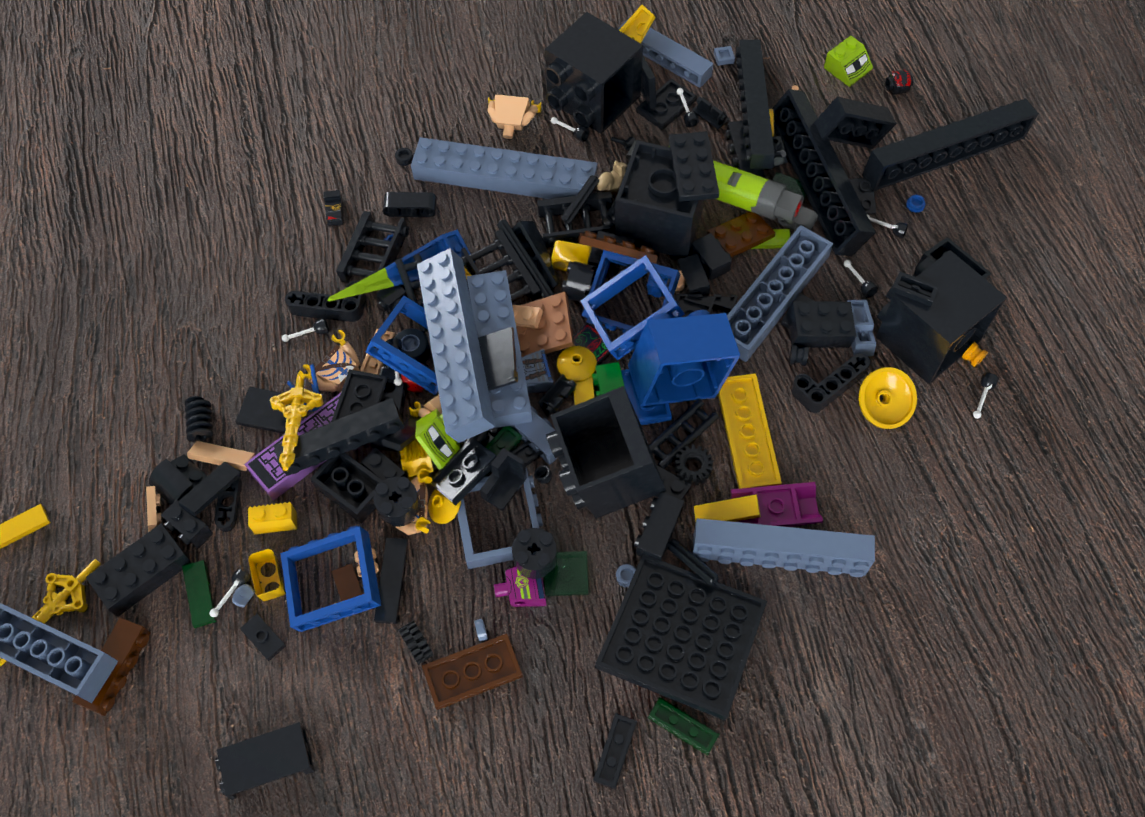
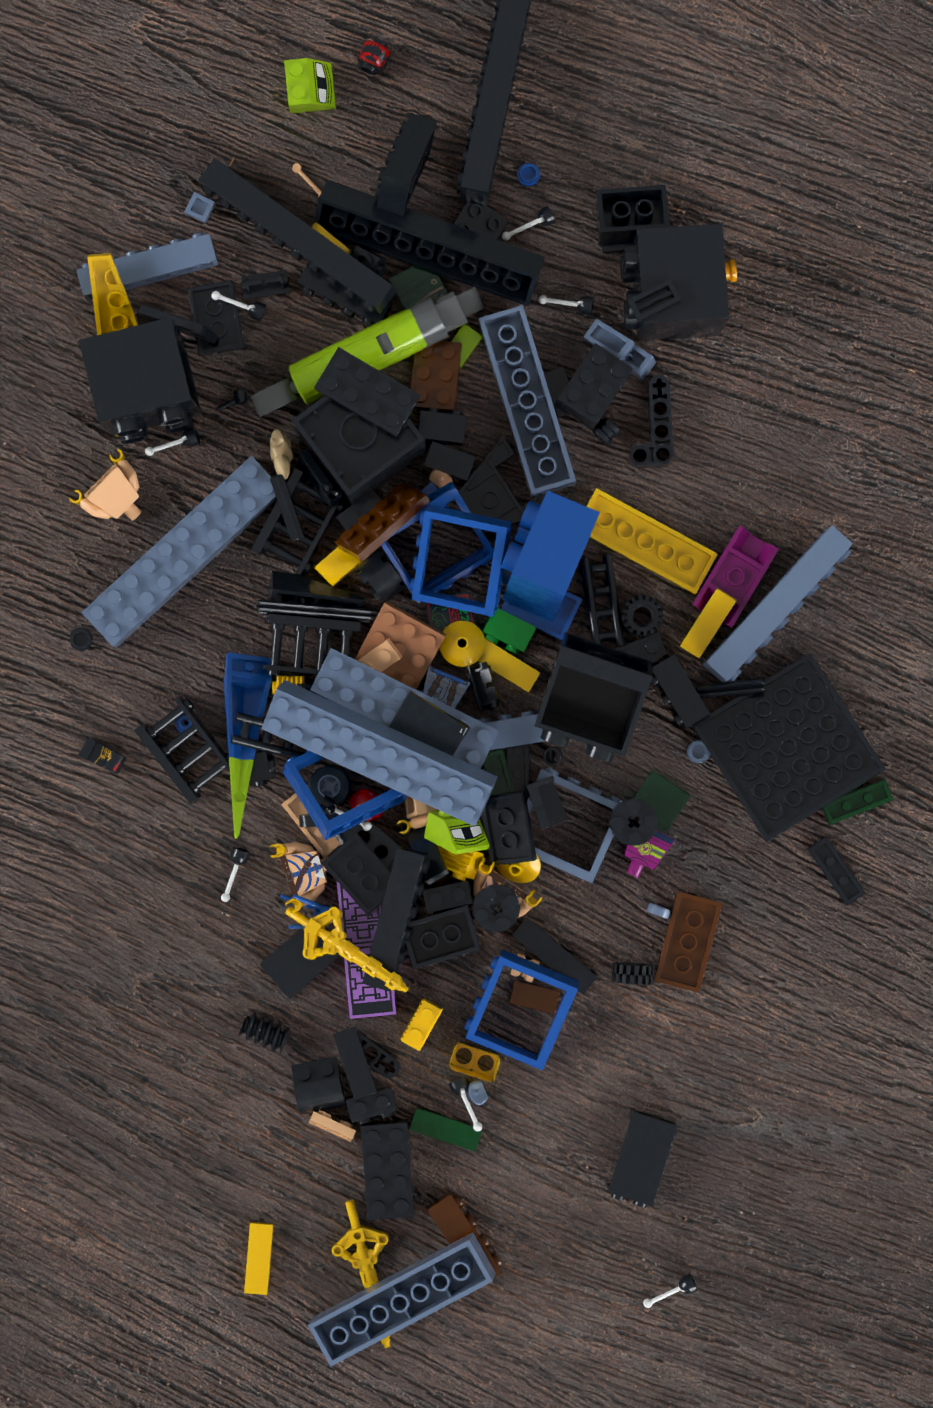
camera: 50 degrees left, 25 degrees up
light nougat tile [187,441,255,471] -> none
black plate [240,614,286,661] -> none
black beam [285,281,366,322] -> none
black beam [382,192,437,217] -> none
yellow dish [859,367,917,429] -> none
hinge [973,372,999,419] -> none

